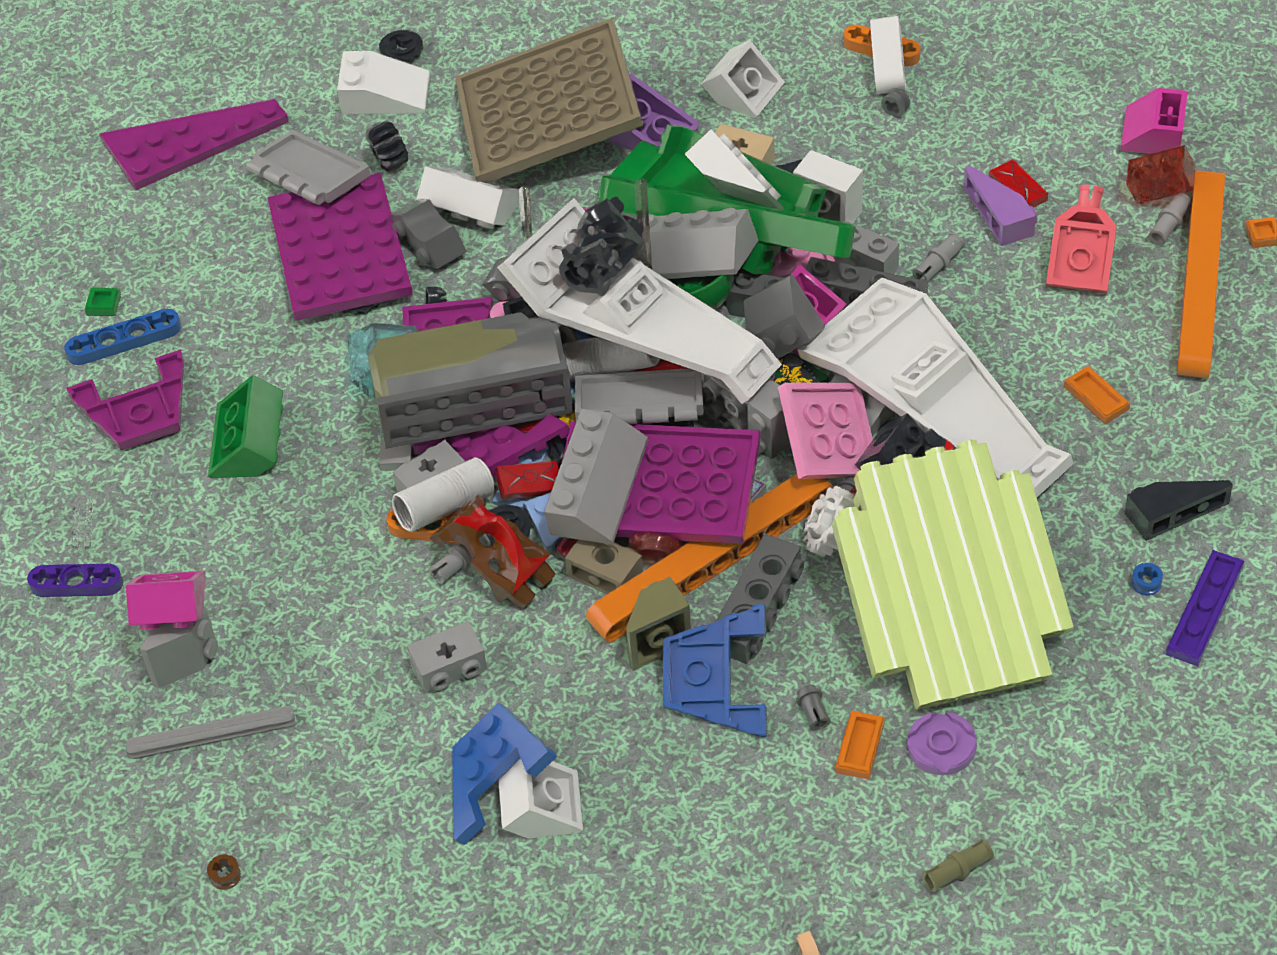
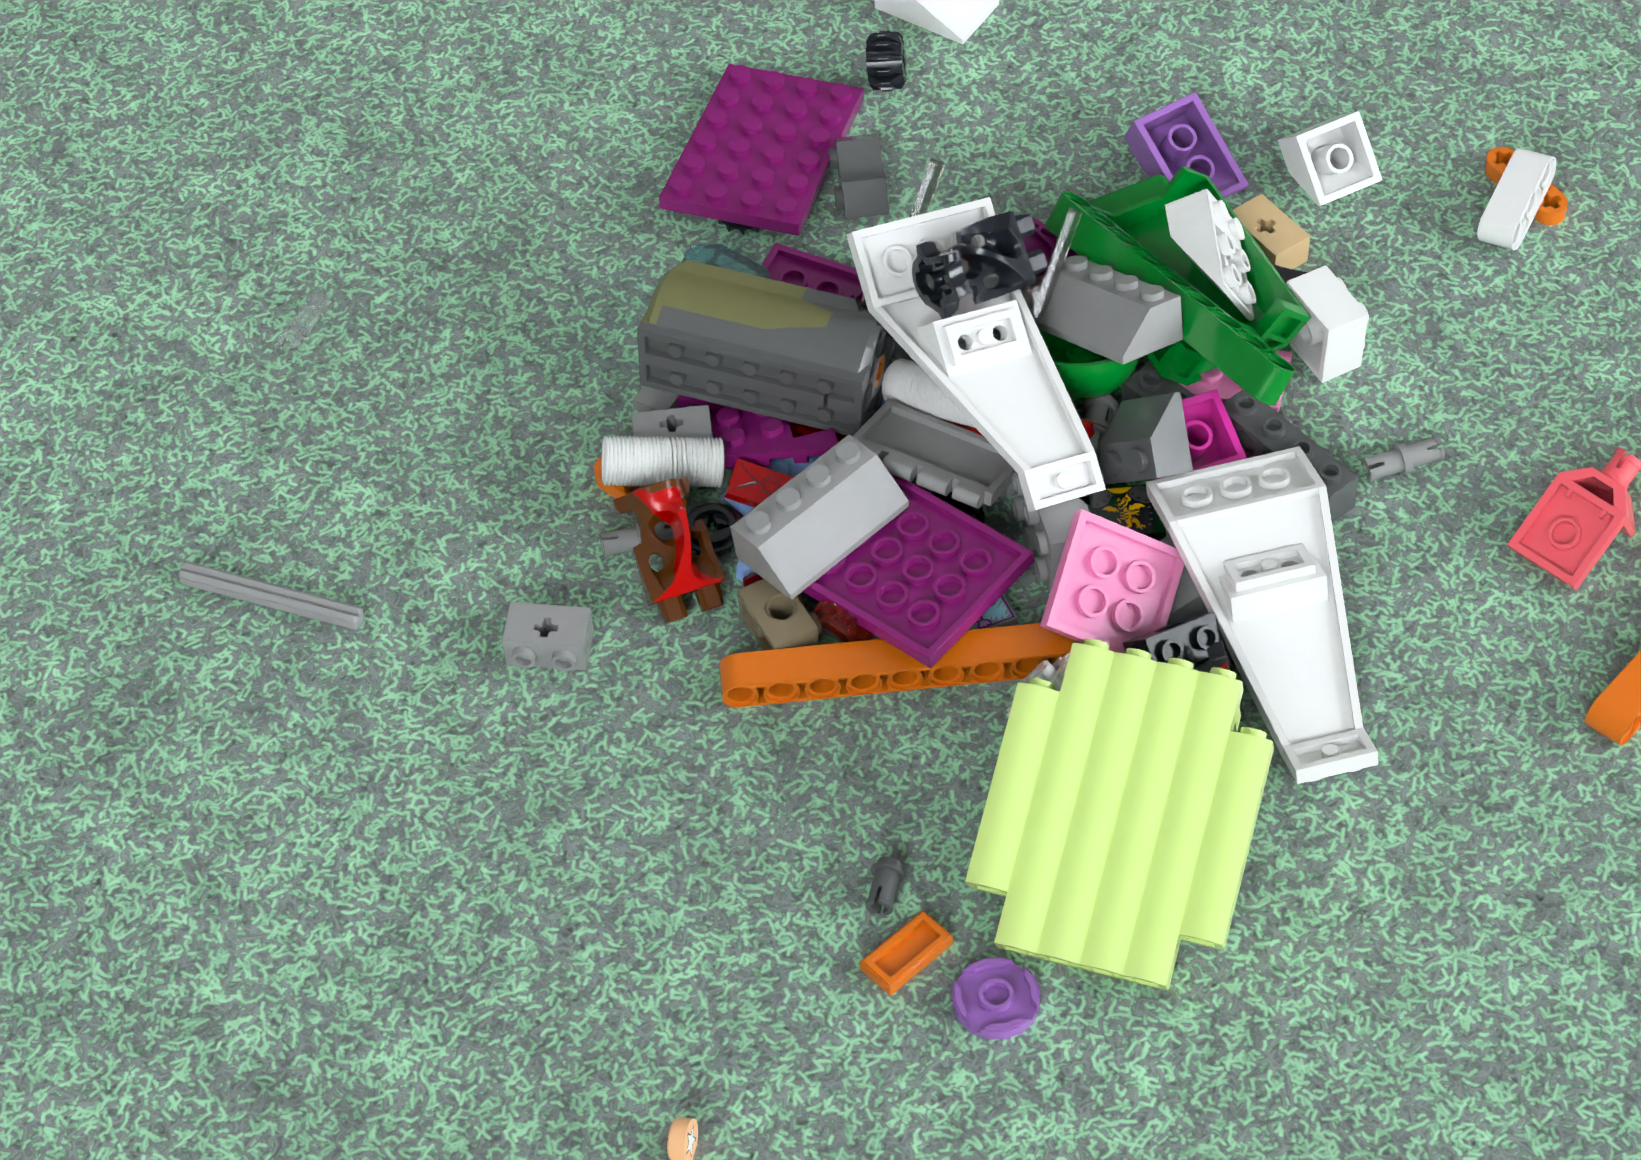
camera: 30 degrees right, 0 degrees up
dark purple beam [27,563,123,597] -> none
blue beam [64,309,181,365] -> none
magenta wing [66,349,184,451] -> none
green tile [85,288,121,316] -> none
dark pink slope [125,570,206,630] -> none
light grey slope [140,606,218,688] -> none
reddish brown bush [207,854,241,890] -> none
green slope [208,375,284,478] -> none
light grey hinge [246,130,371,205] -> none
white slope [416,166,526,229] -> none
black hinge [425,286,448,304] -> none
blue wing [452,703,557,845] -> none
dark tan plate [455,18,644,183] -> none
white slope [499,758,583,838] -> none
olive slope [626,577,691,671] -> none
blue wing [663,604,767,737] -> none
dark grey brick [715,534,804,664] -> none
light grey brick [833,221,899,274] -> none
dark grey bush [881,88,911,118] -> none
olive pin [922,838,994,892] -> none
medium lavender slope [964,166,1038,246] -> none
red tile [989,159,1048,207] -> none
orange tile [1064,366,1130,425] -> none
black slope [1125,480,1233,541] -> none
blue bush [1131,563,1163,596] -> none
dark purple tile [1166,550,1245,667] -> none

